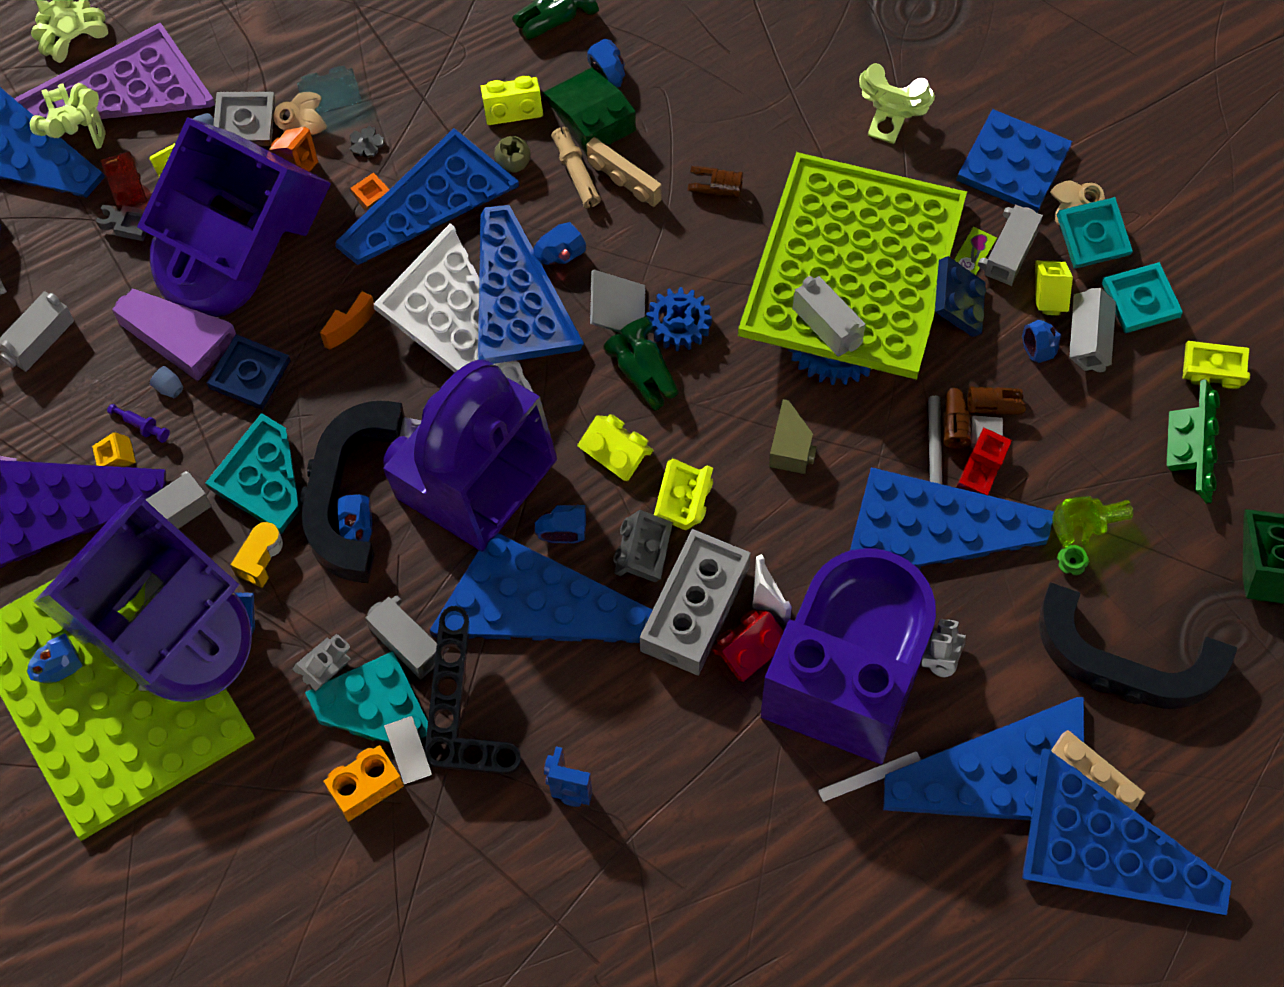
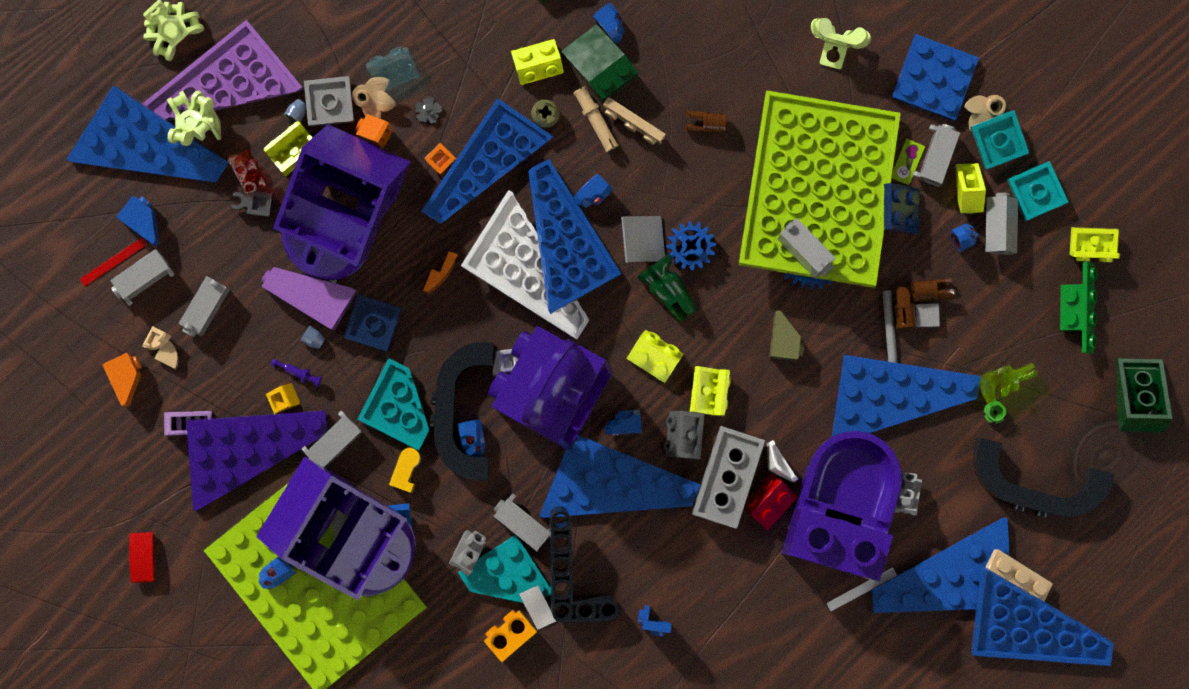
camera: 10 degrees left, 20 degrees up
red slope [956,427,1012,495] -> none

